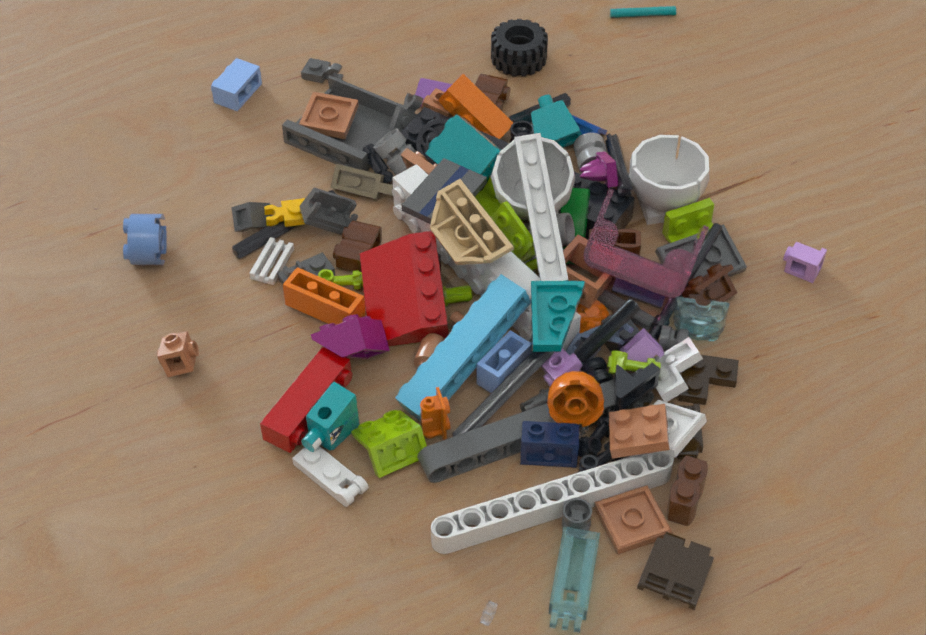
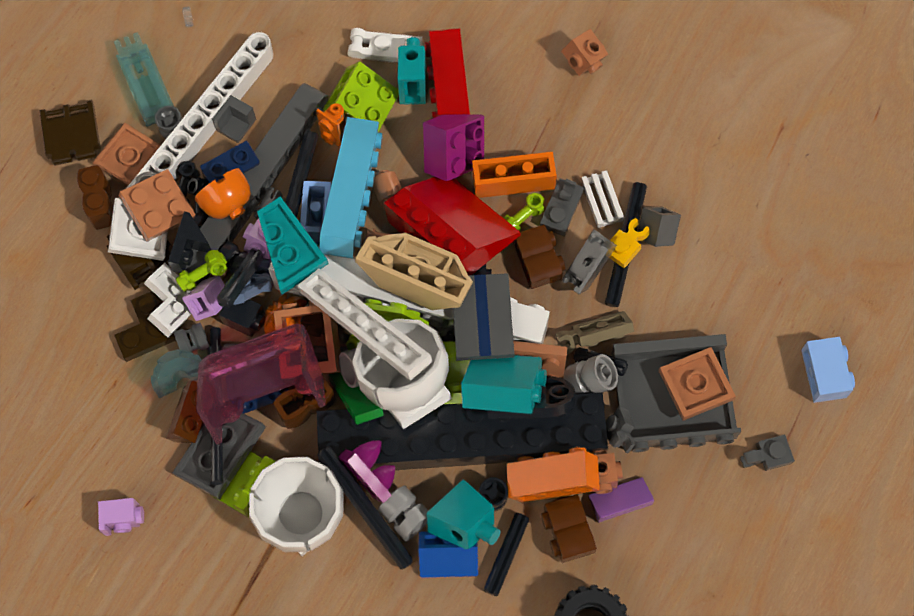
camera: 145 degrees right, 20 degrees up
medium blue brick [123,214,167,265] -> none
none -> dark grey panel [213,95,256,143]

